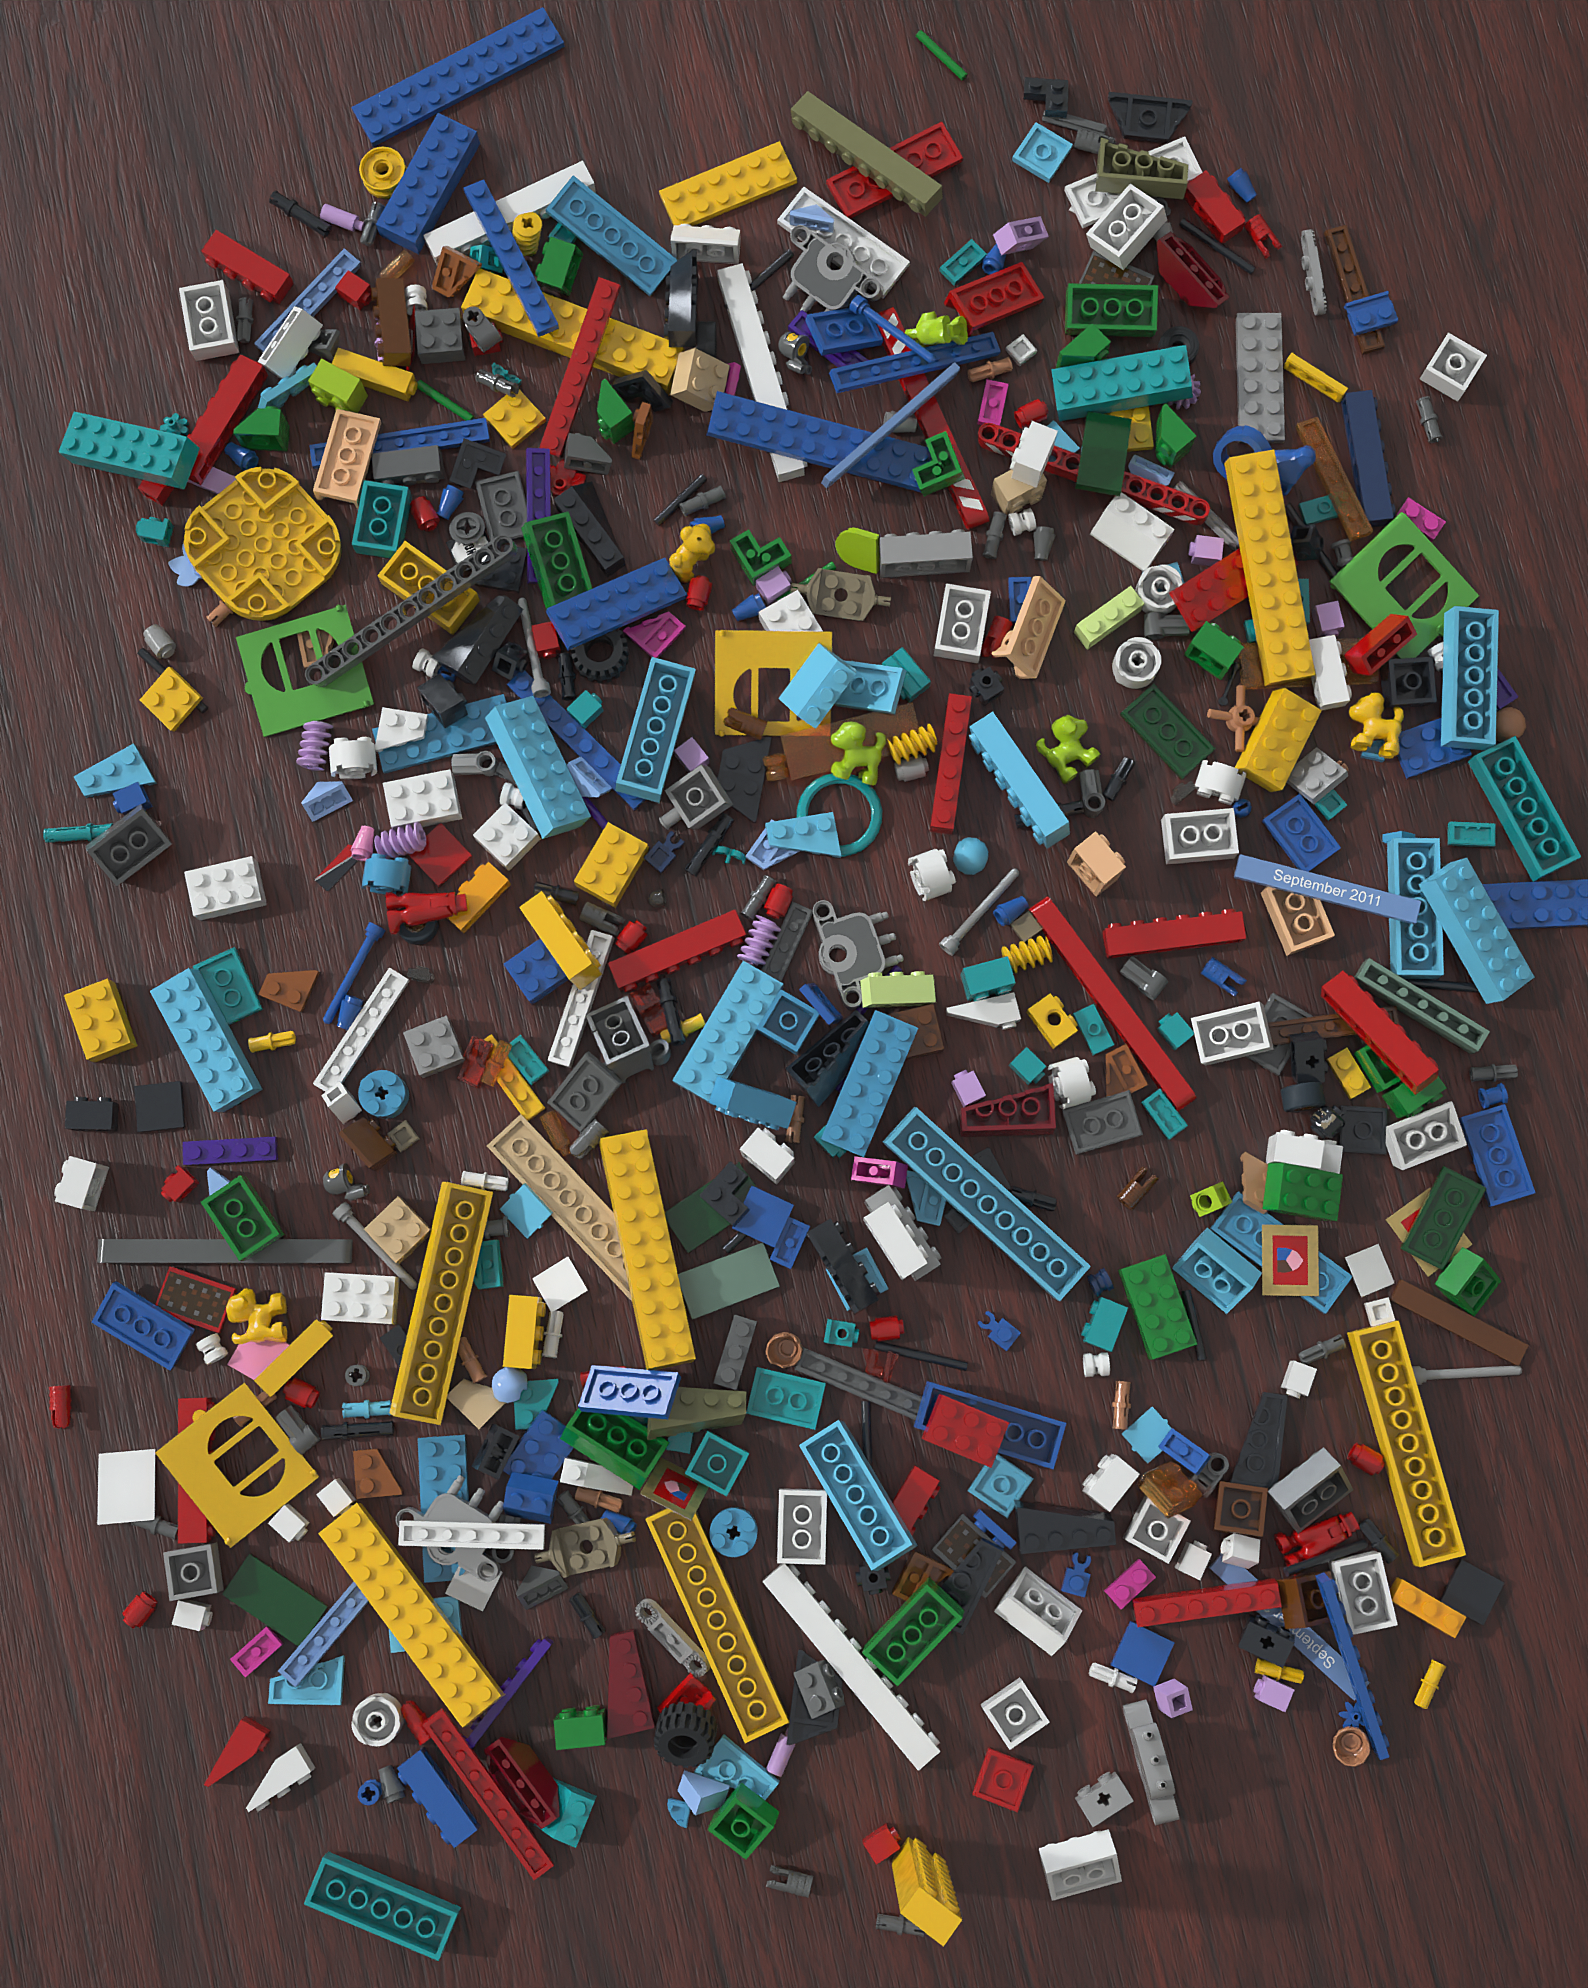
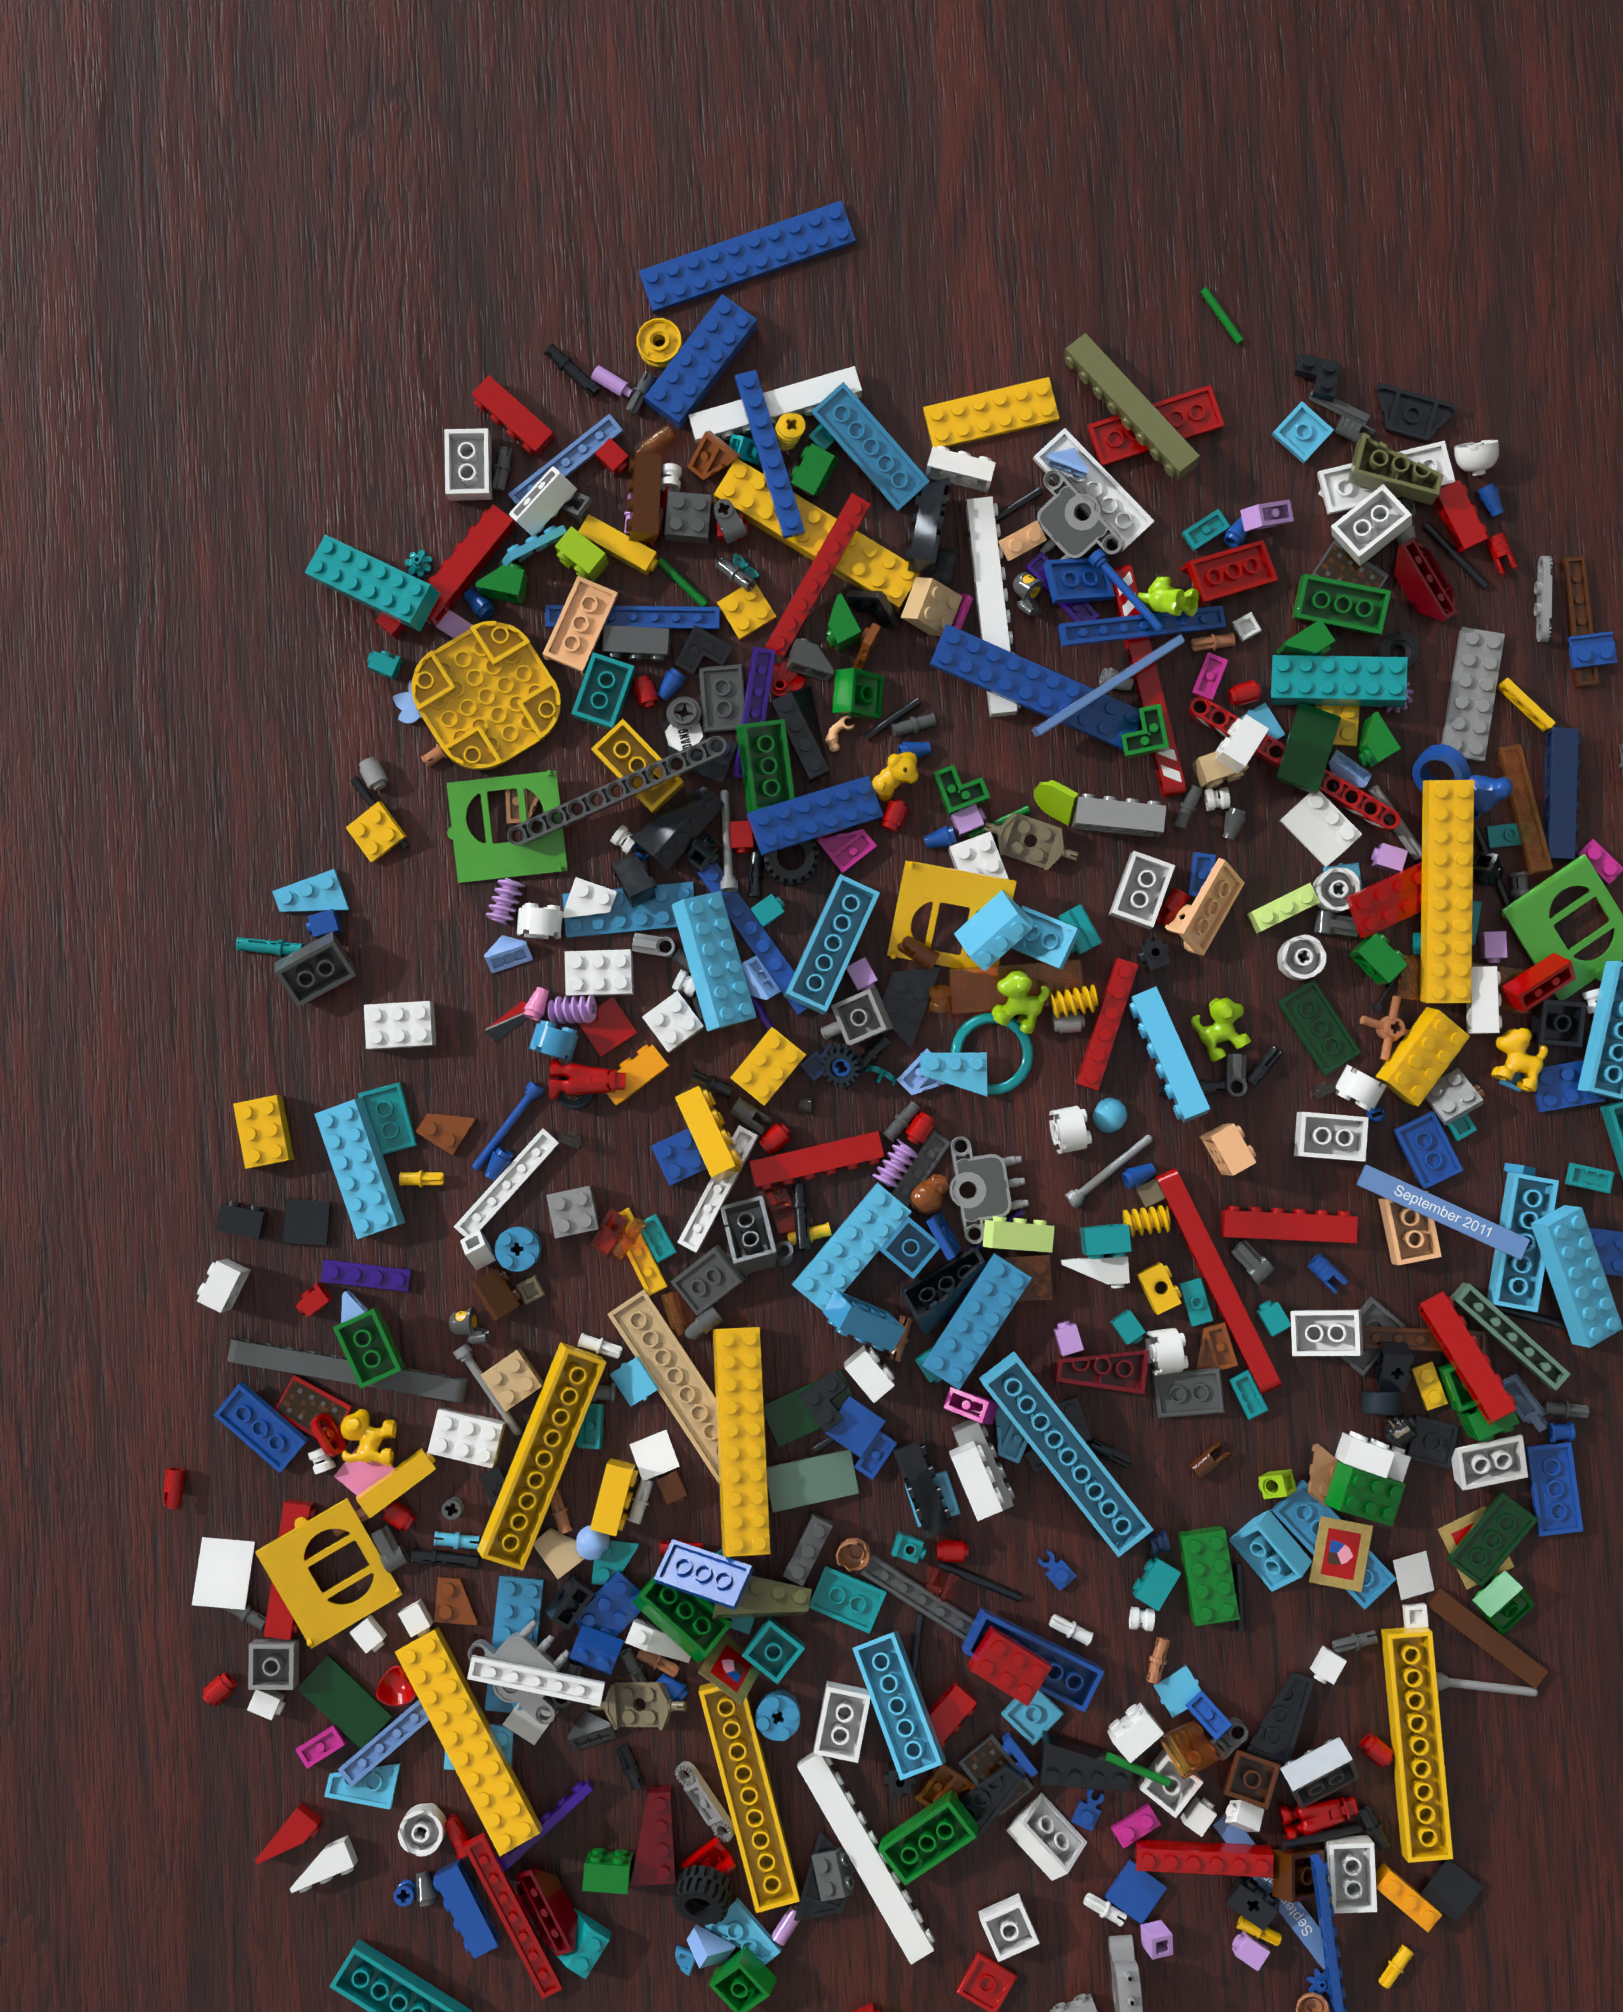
camera: 10 degrees right, 5 degrees up
none -> red plate [311,1413,345,1457]
none -> red helmet [376,1665,416,1707]
none -> reddish brown brick [656,1468,688,1506]
none -> black bush [821,1044,864,1087]
none -> light nougat piece [825,715,855,752]
none -> green slope [832,668,884,719]
none -> dark orange hair [910,1174,949,1215]
none -> light nougat plate [998,520,1047,561]
none -> white axle [1049,1614,1093,1646]
none -> green bar [1105,1752,1171,1787]
none -> white cylinder [1454,440,1499,476]
none -> sand blue hinge [1503,1373,1548,1433]

